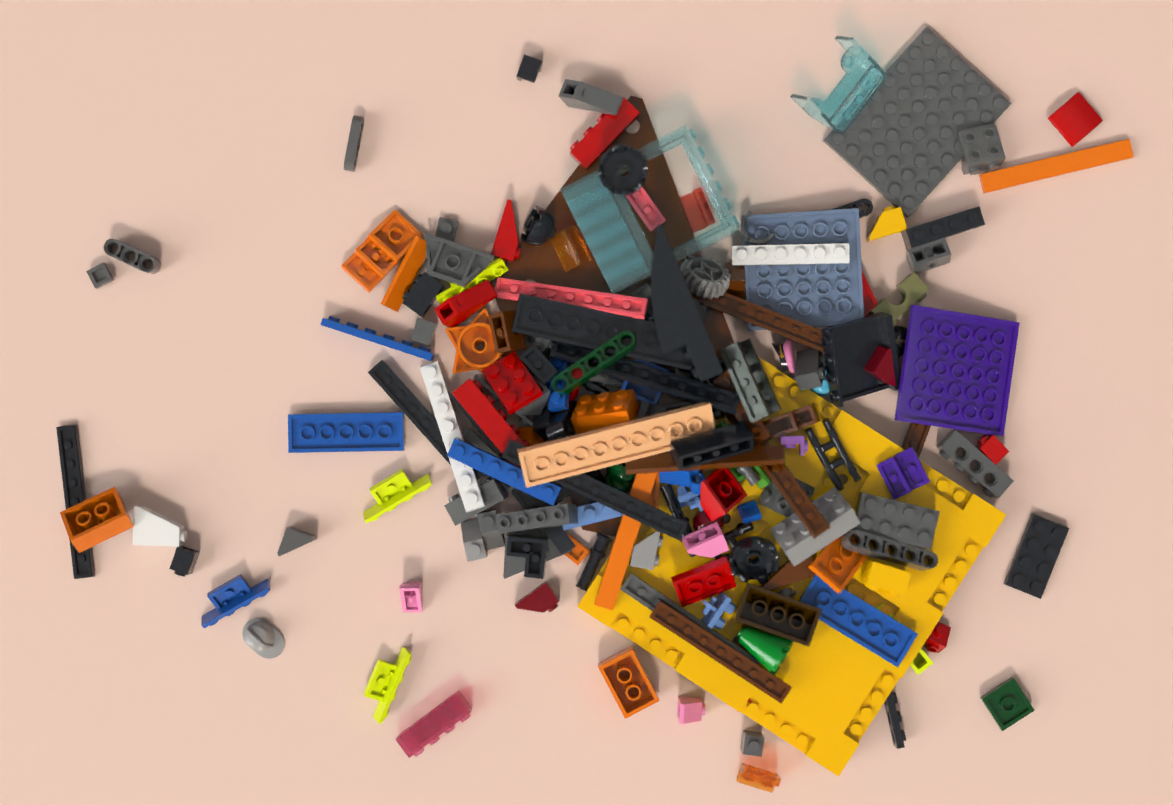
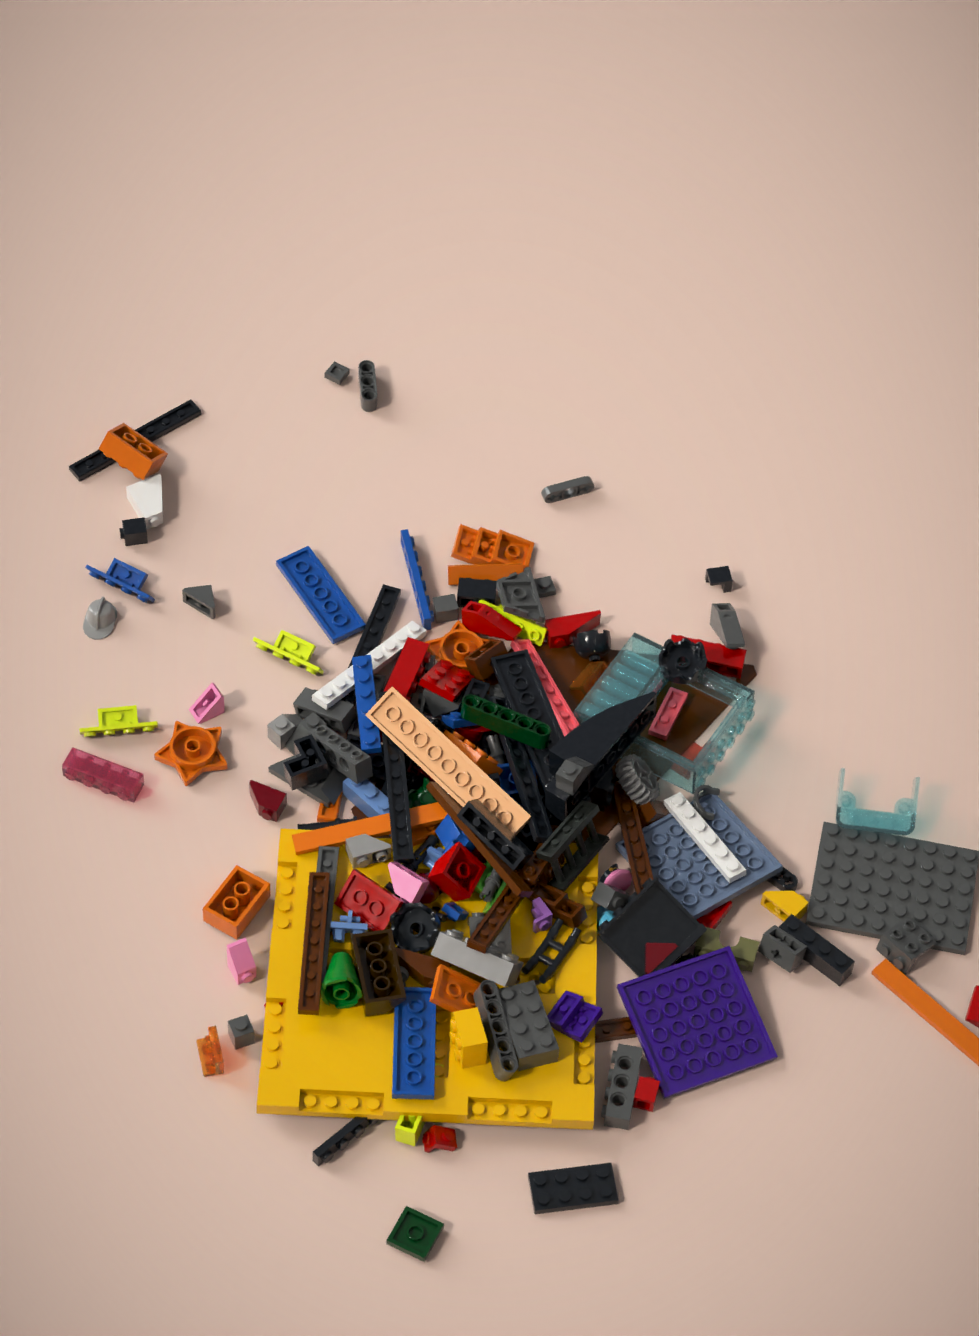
camera: 55 degrees right, 35 degrees down
none -> orange plate [154,721,228,786]
none -> dark grey slope [556,756,593,795]

